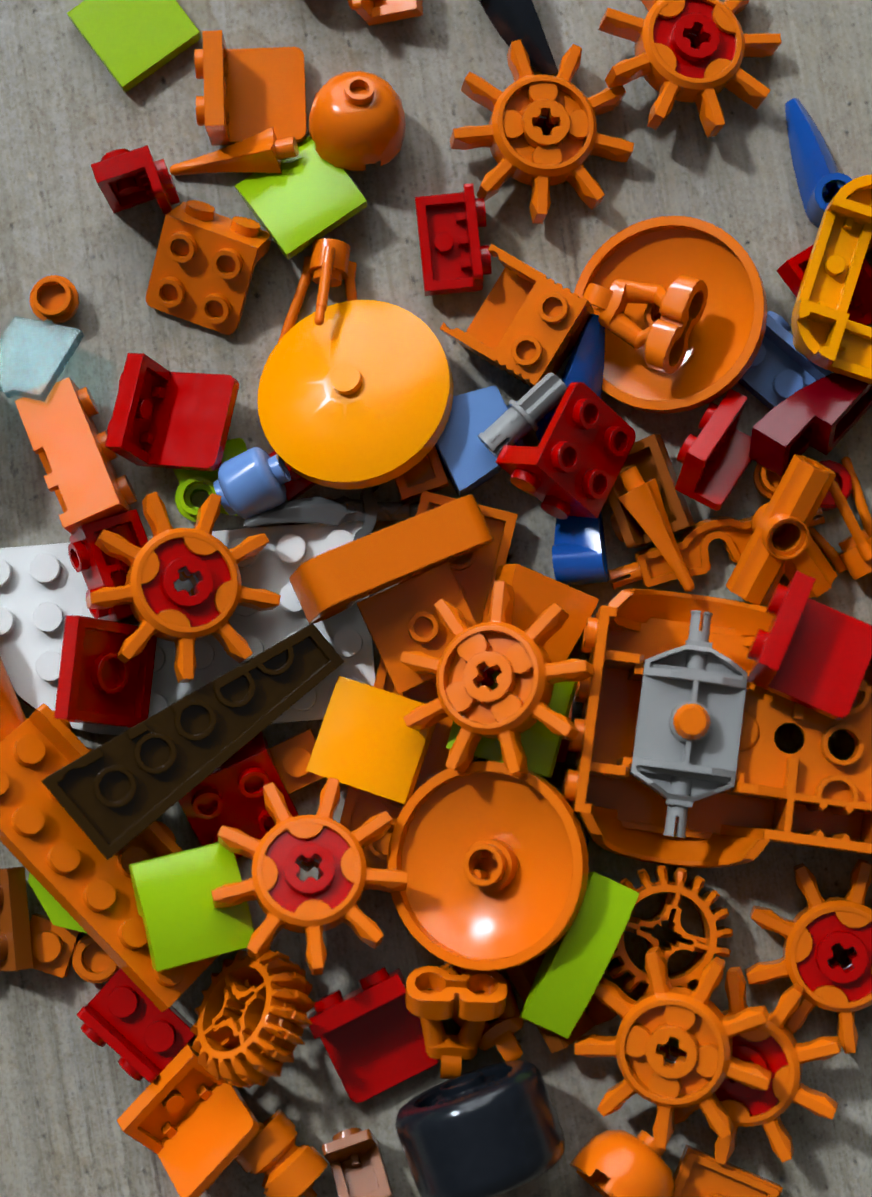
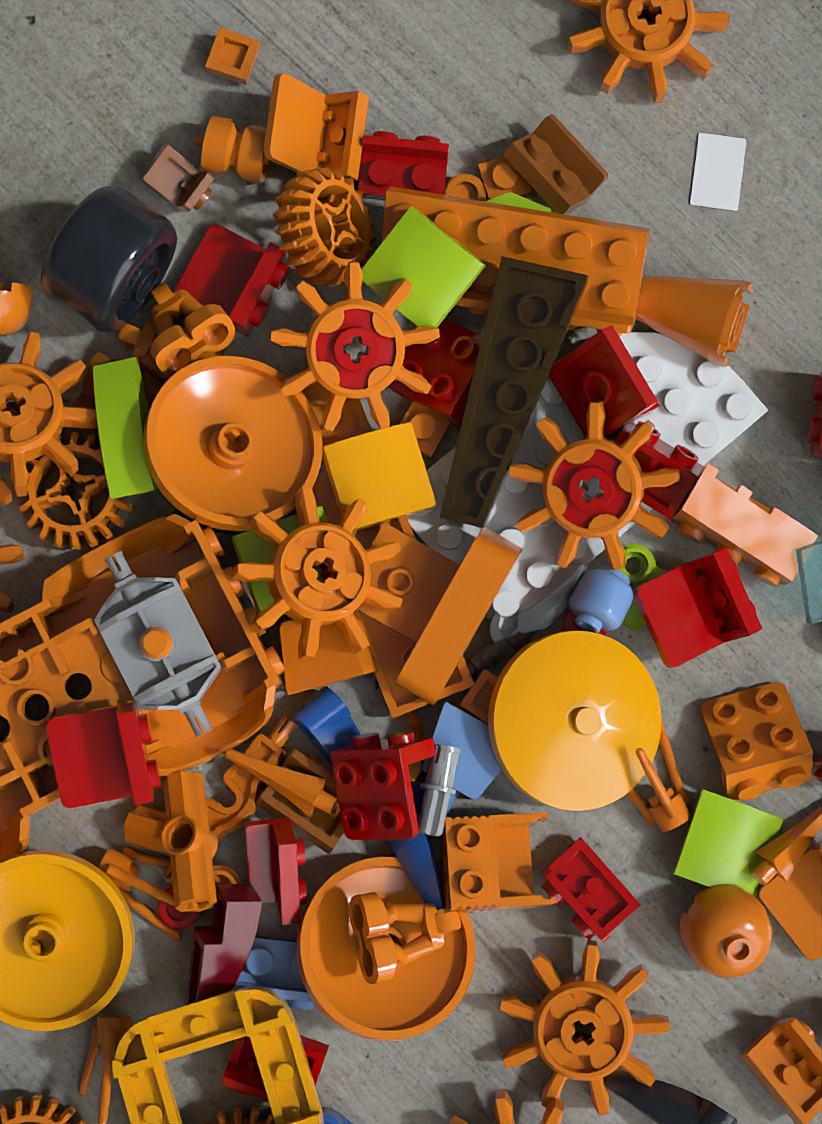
camera: 145 degrees right, 0 degrees up
none -> orange leg [405,710,425,738]

